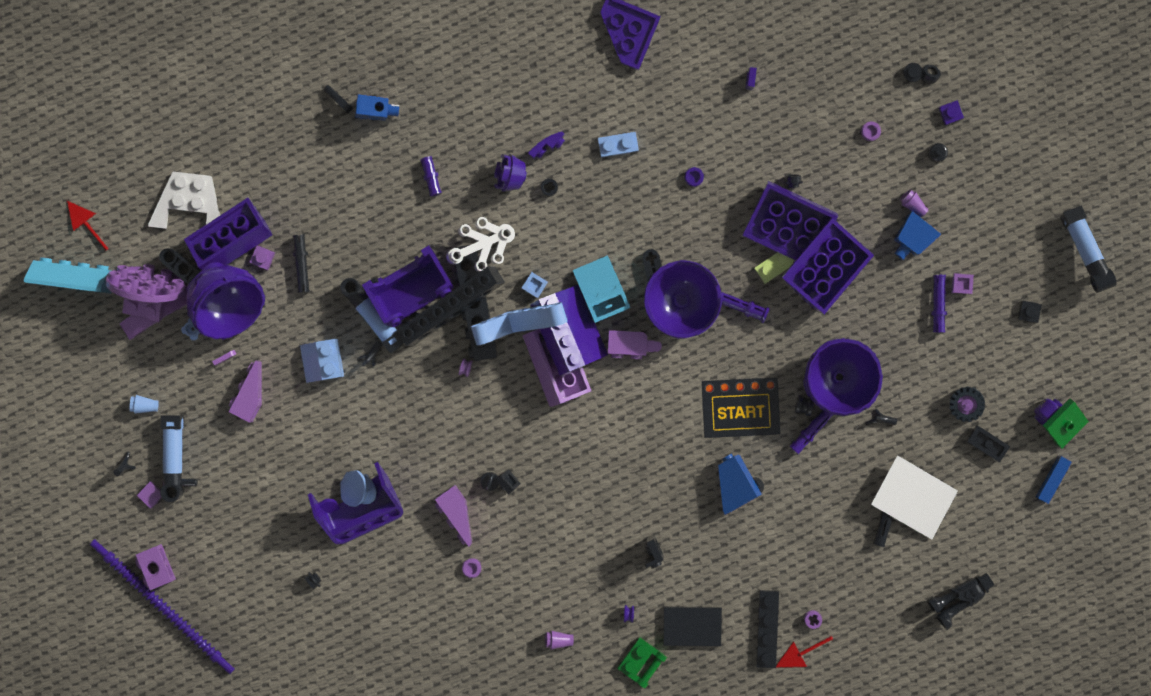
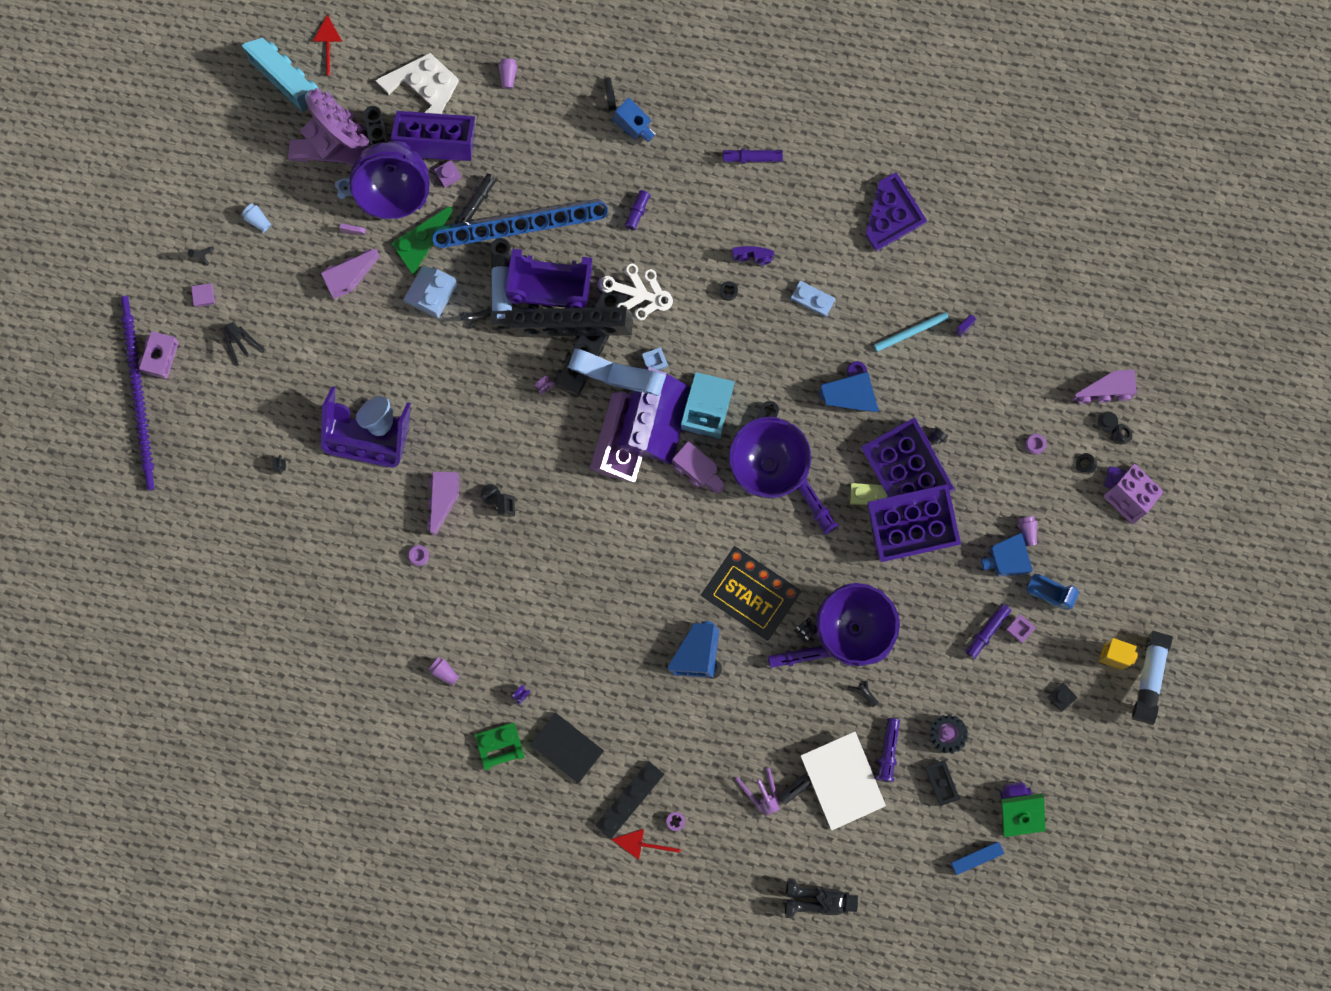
camera: 35 degrees right, 10 degrees down
piece [160,415,198,502] -> none
dark purple cone [494,154,527,192] -> none
black bracket [644,534,664,569] -> none
black piece [927,143,948,163] -> none
none -> black plant [222,322,266,365]
none -> green wing [392,206,453,276]
none -> blue beam [432,199,608,248]
none -> medium lavender cone [498,59,518,89]
none -> dark purple pin [723,148,783,164]
none -> medium lavender plant [735,767,780,816]
none -> blue slope [818,371,879,412]
none -> medium azure bar [874,312,949,352]
none -> dark purple pin [876,718,901,783]
none -> blue animal [1026,574,1079,610]
none -> medium lavender slope [1072,370,1137,404]
none -> black piece [1076,453,1097,474]
none -> yellow brick [1098,638,1138,670]
none -> medium lavender bracket [1103,464,1163,525]

